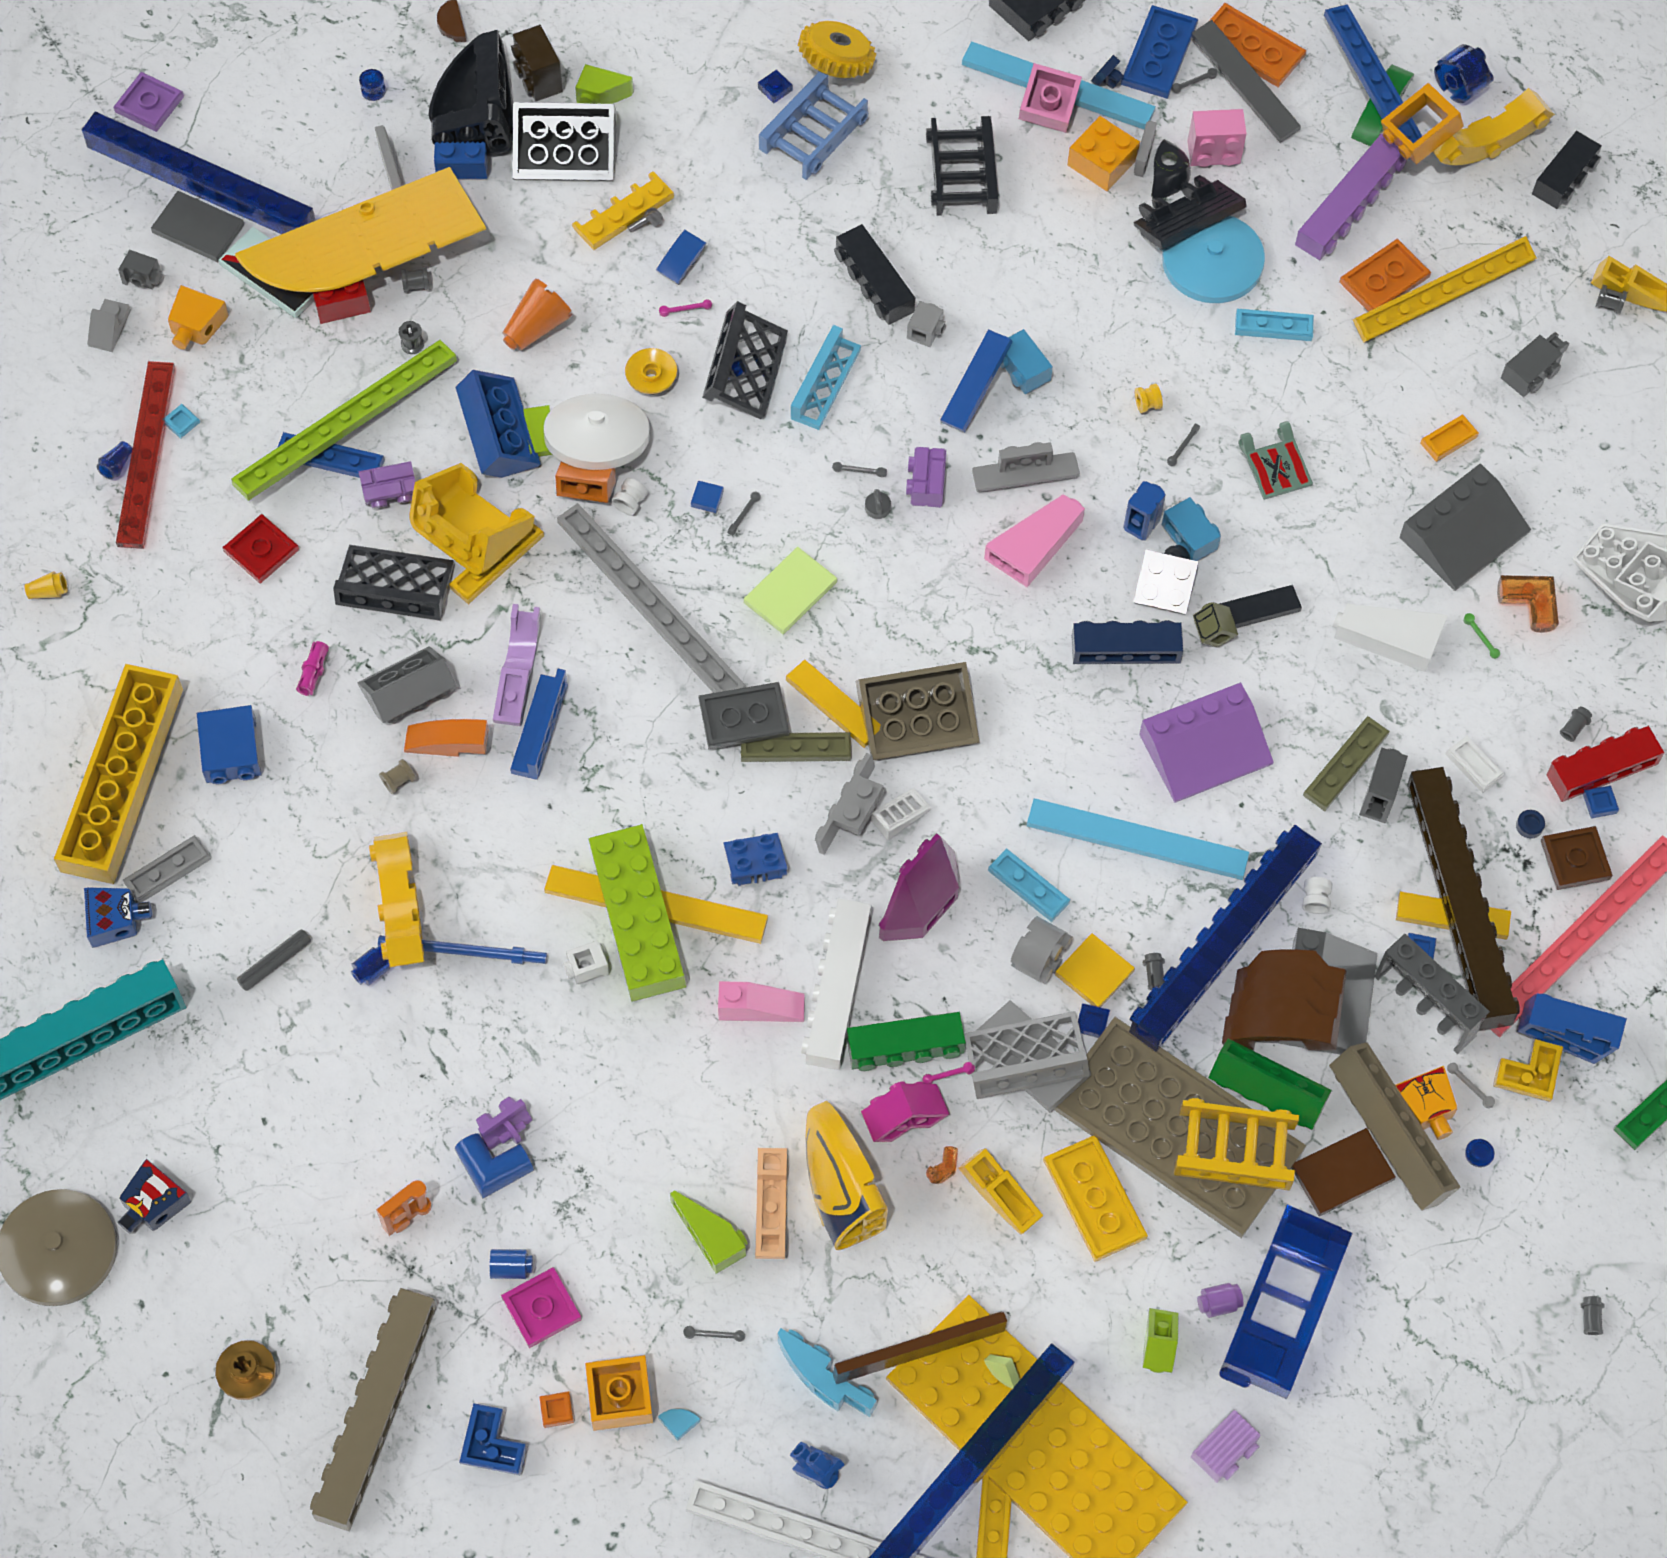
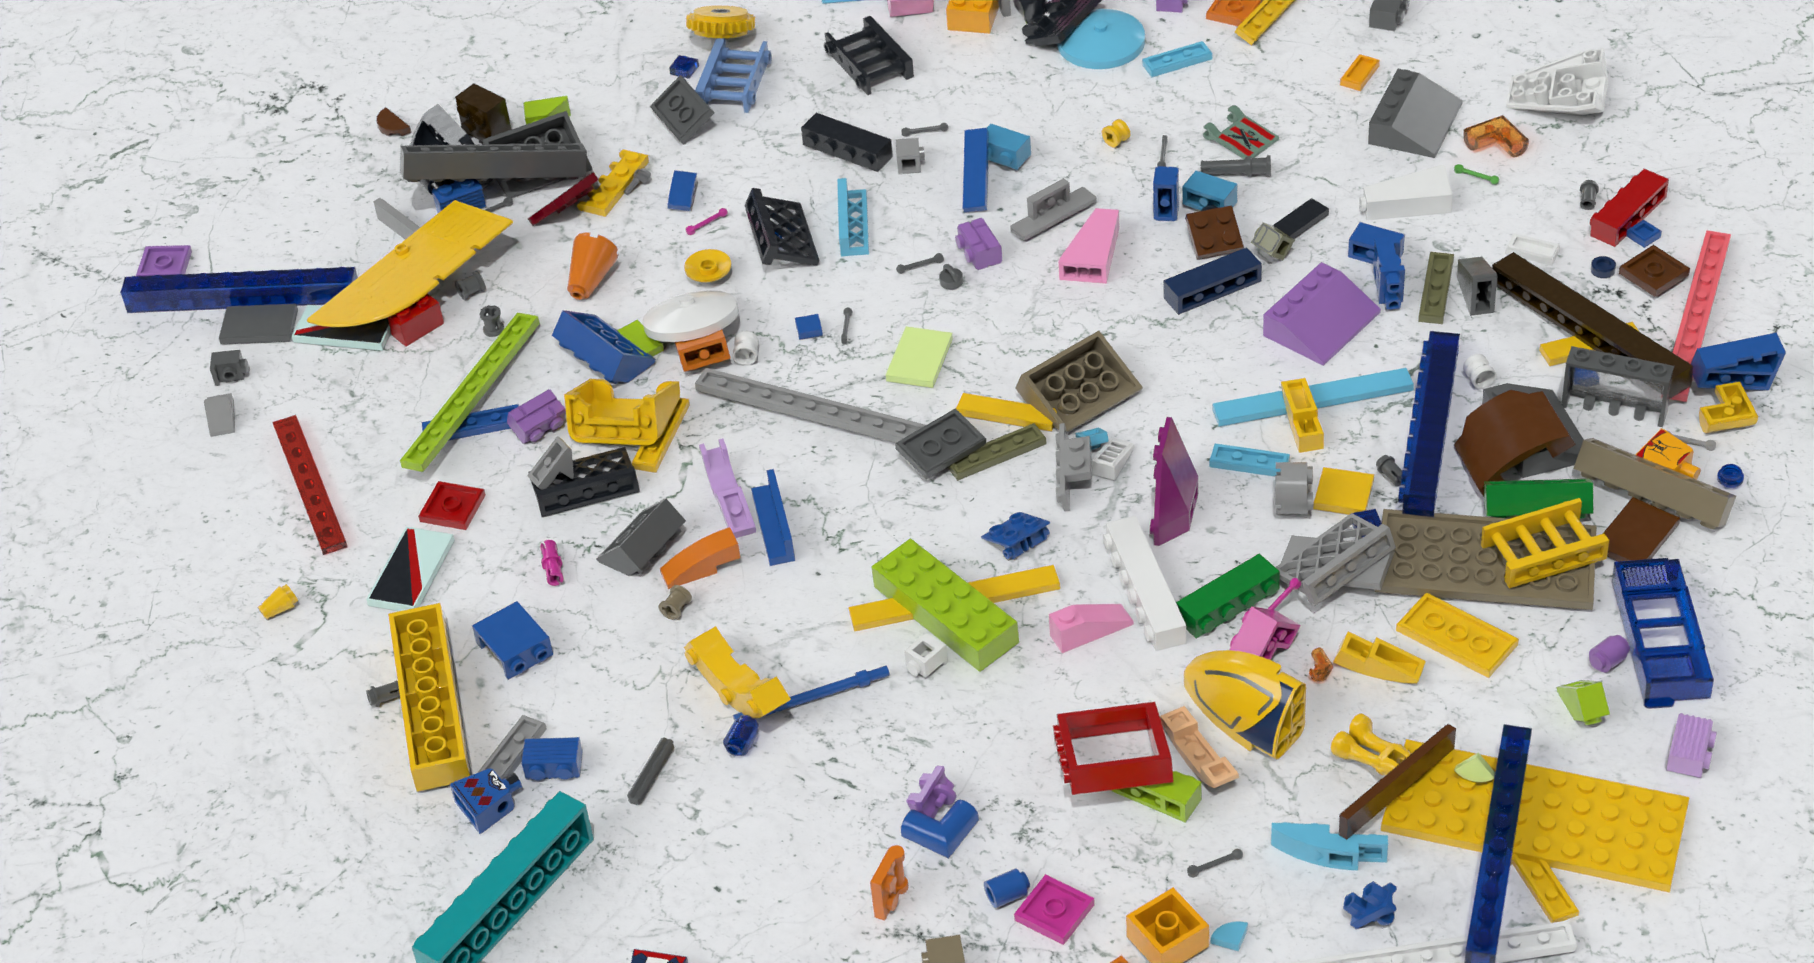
camera: 20 degrees left, 20 degrees down
clear blue cone [96,441,133,479] -> none
medium azure tile [162,404,200,439] -> none
light orange torso [168,285,229,350] -> none
clear blue wheel [359,69,386,101] -> none
none -> tile [366,527,455,611]
none -> dark grey pin [366,680,400,706]
none -> dark grey brick [400,143,587,182]
none -> dark grey hinge [485,197,513,212]
none -> blue brick [522,737,583,780]
none -> light grey slope [527,436,574,490]
none -> dark red wing [528,172,599,226]
none -> dark grey tile [650,75,715,144]
none -> dark grey hinge [901,122,948,137]
none -> red window [1053,702,1174,795]
none -> medium azure plate [1075,427,1109,449]
none -> dark grey pin [1201,155,1271,177]
none -> yellow slope [1281,378,1324,453]
none -> yellow piece [1331,713,1411,776]
none -> blue brick [1348,222,1405,264]
none -> blue hips [1373,236,1405,310]

